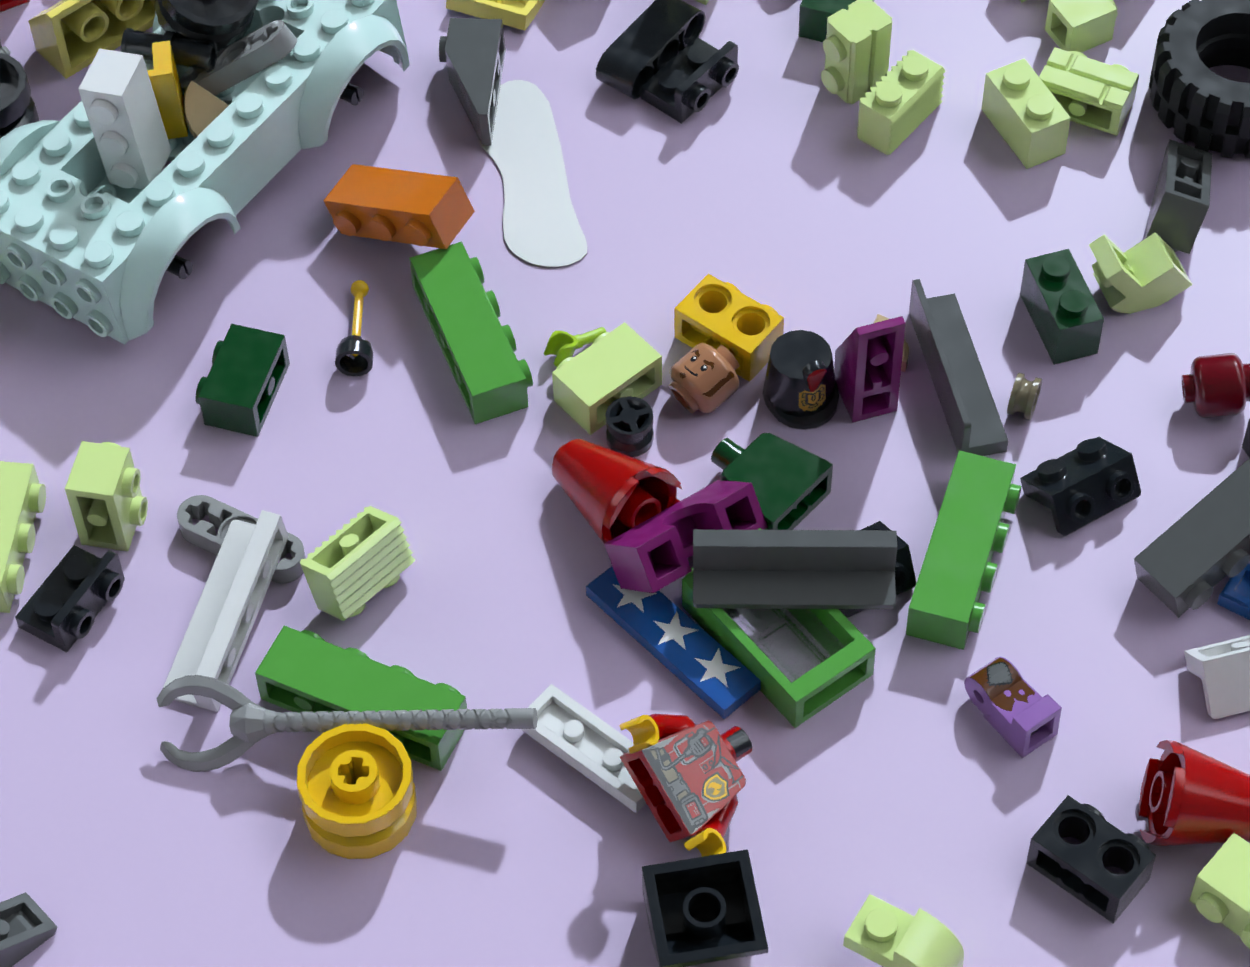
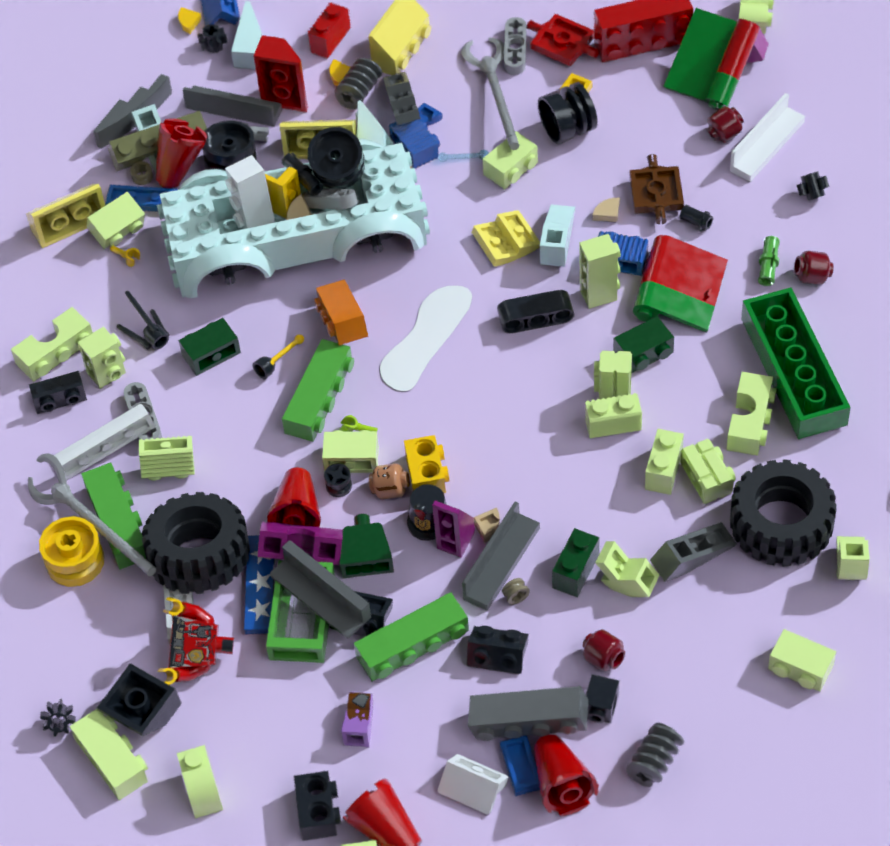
camera: 45 degrees right, 0 degrees up
dark grey slope [439,18,506,146] -> none
black bracket [641,37,739,124] -> none
none -> black plant [117,291,170,350]
none -> black tyre [142,492,250,594]

